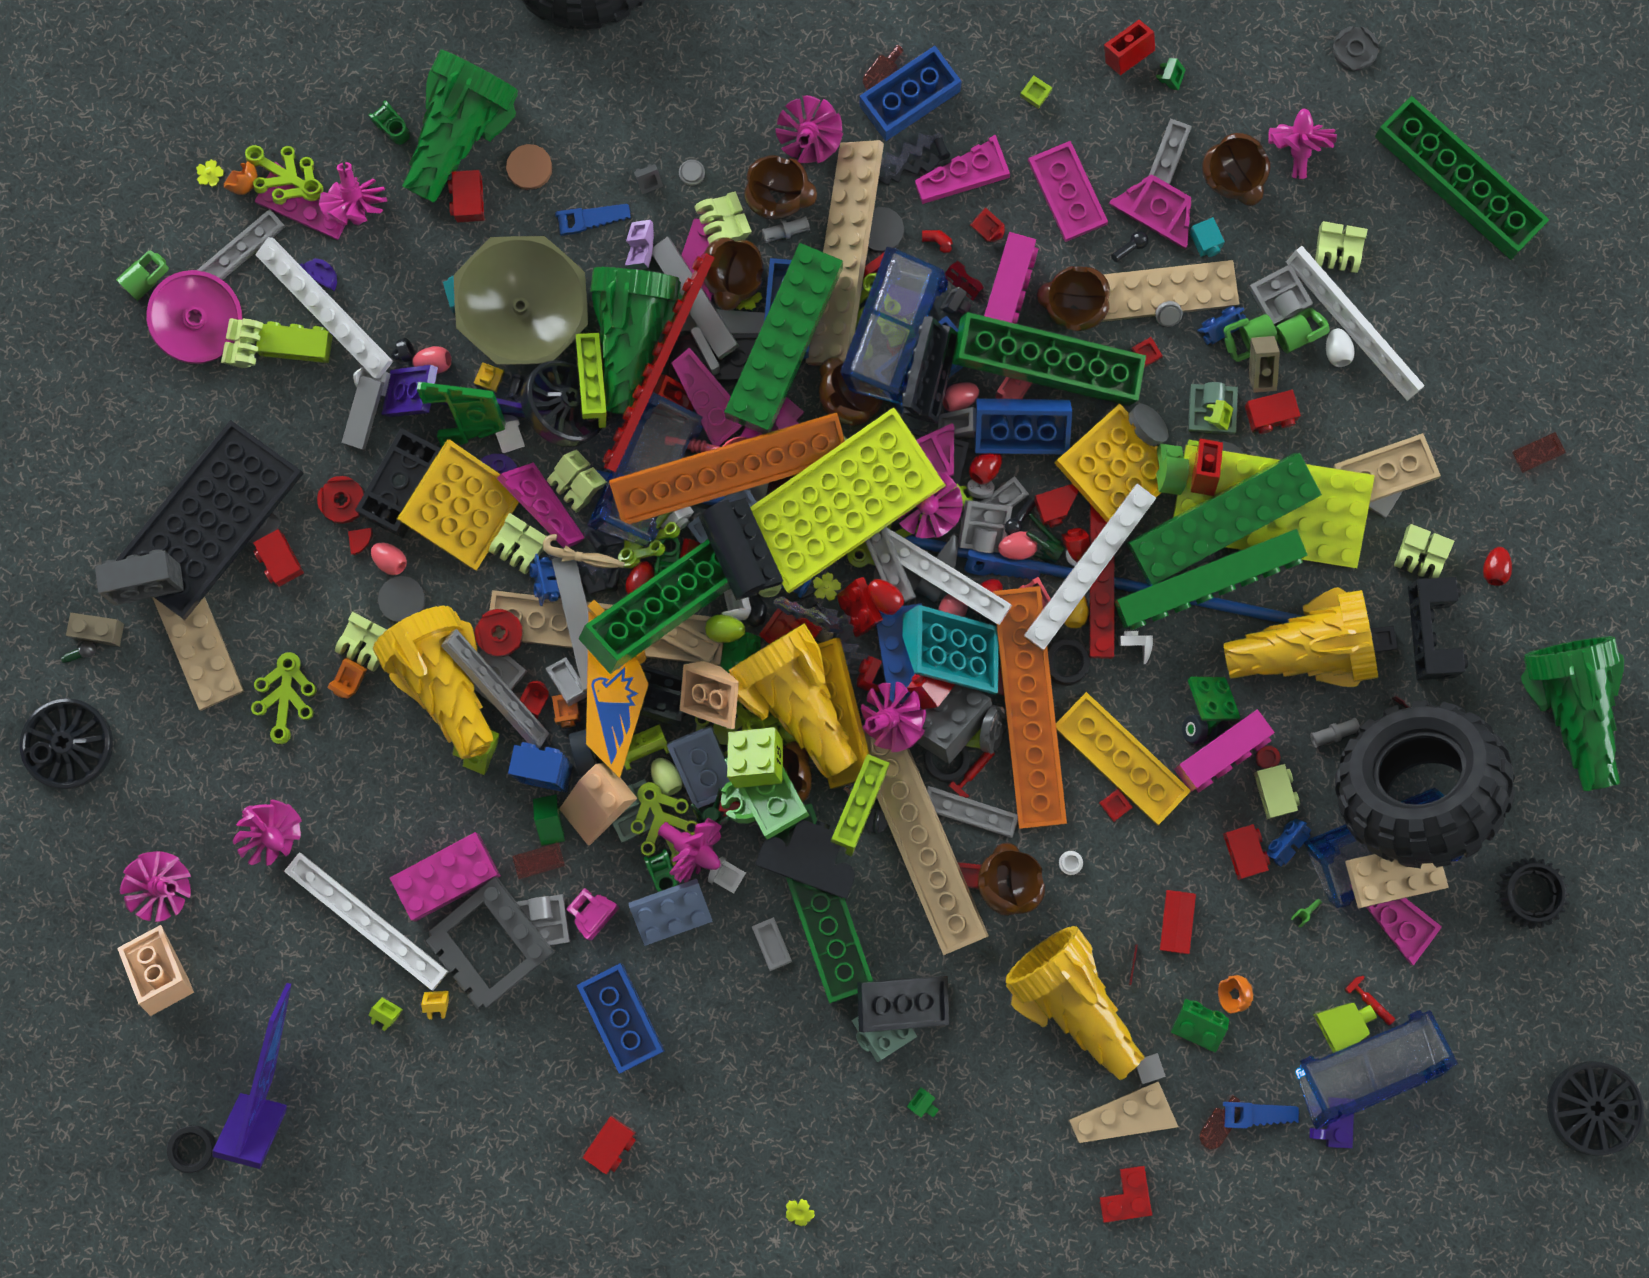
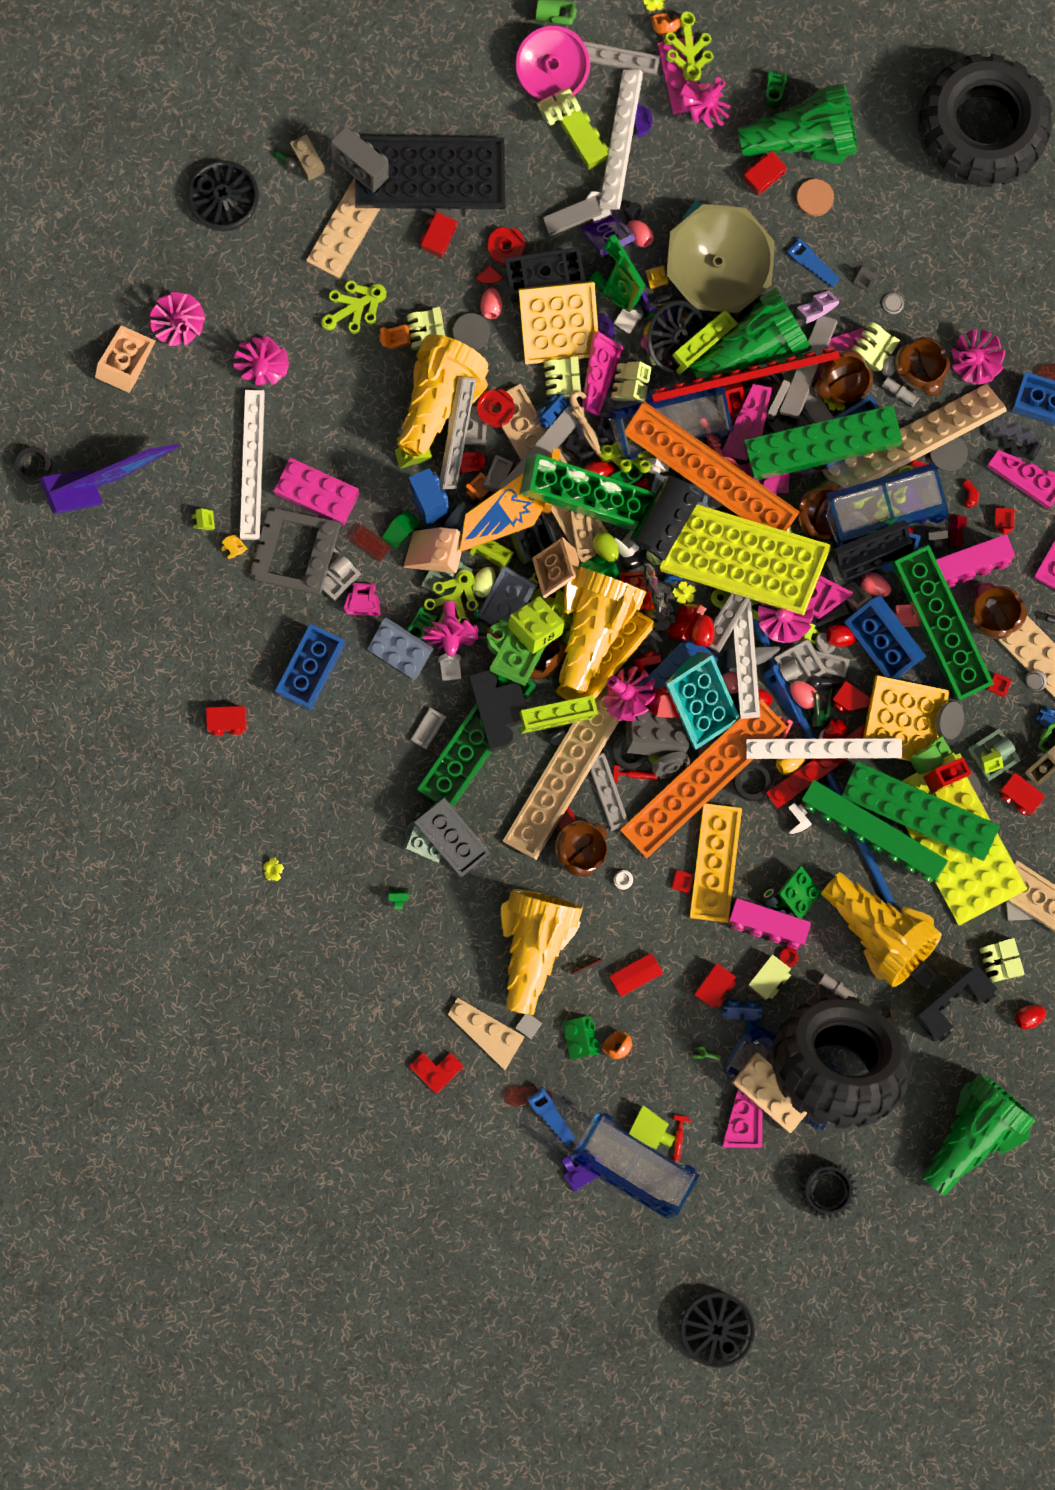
camera: 50 degrees right, 0 degrees up
none -> light grey piece [882,355,896,377]

